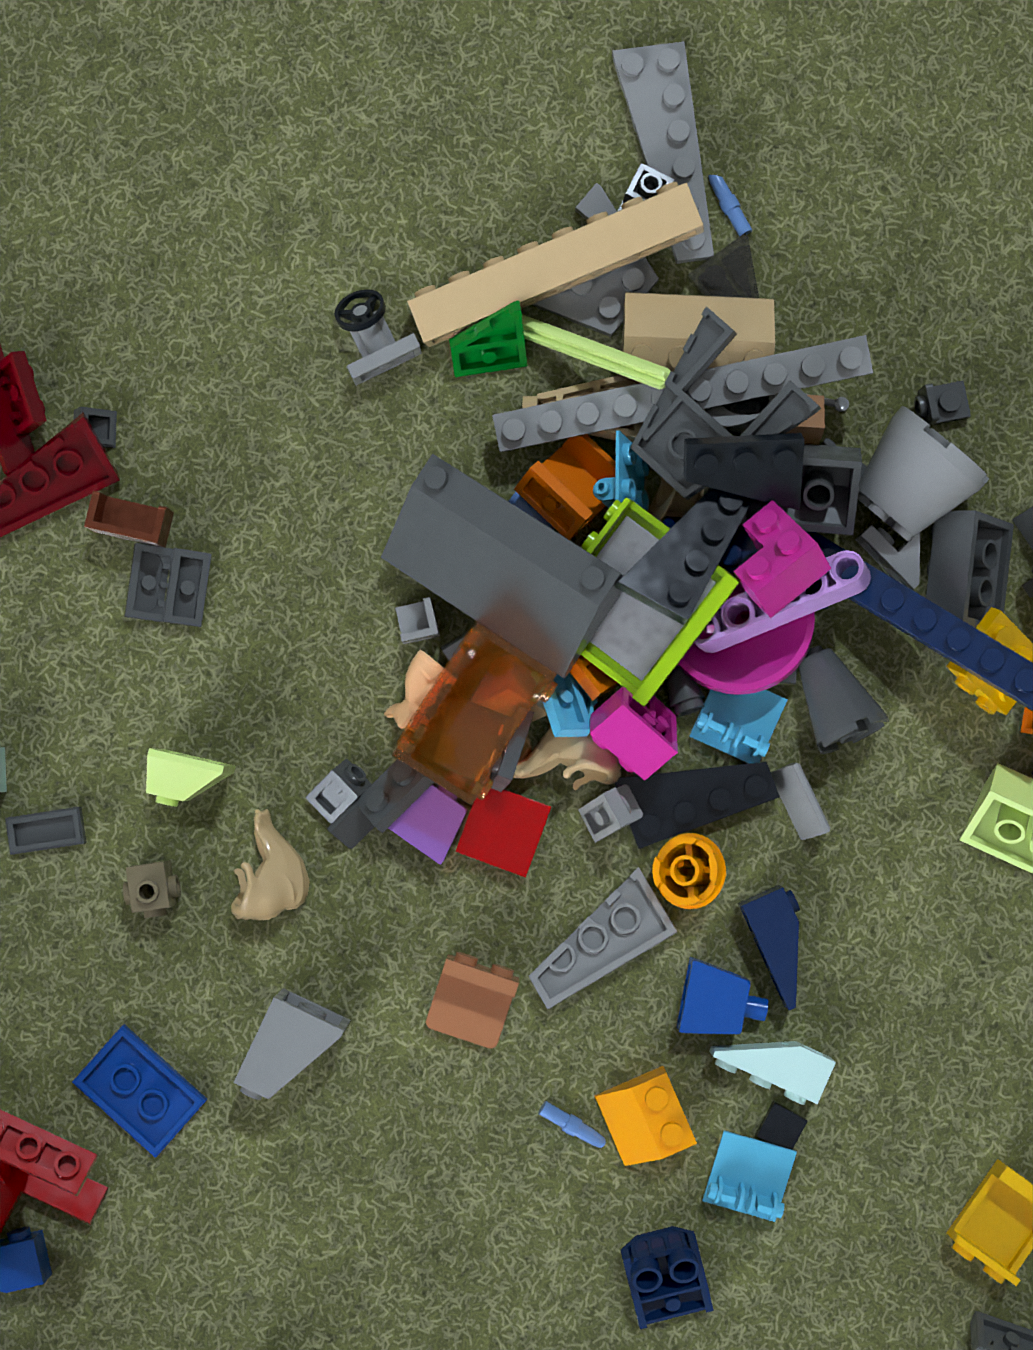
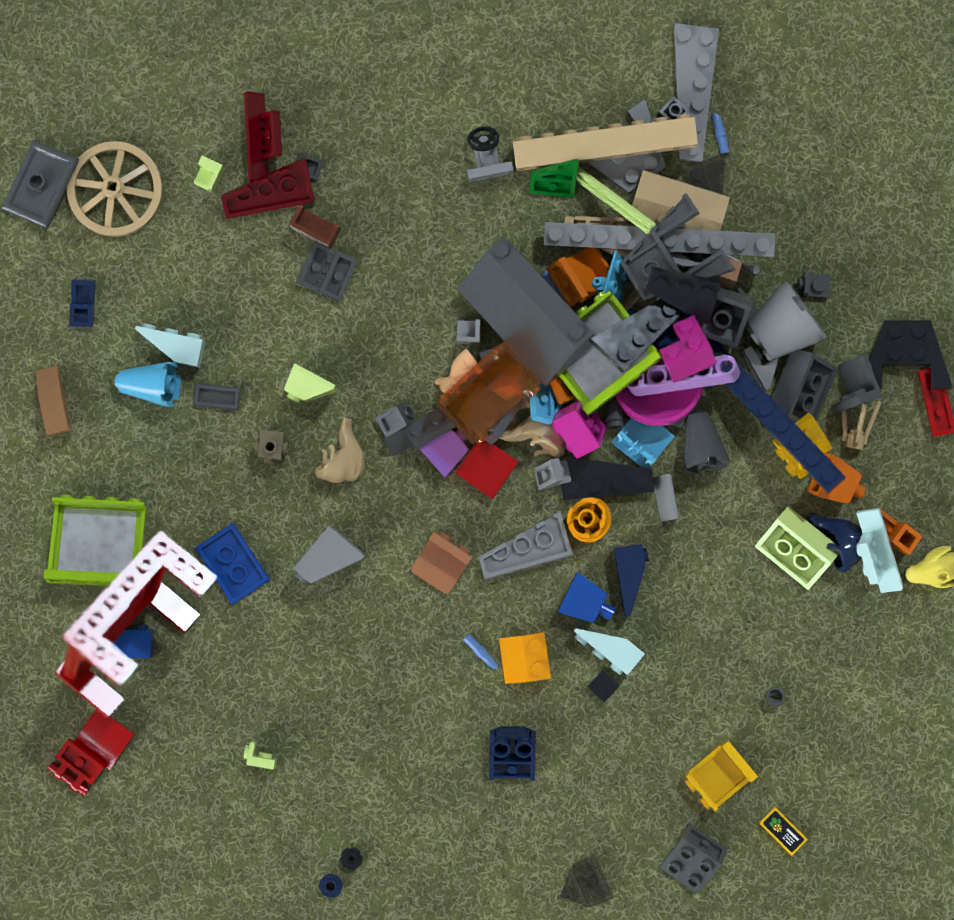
camera: 20 degrees right, 0 degrees up
medium azure hinge [702,1130,797,1222] -> none

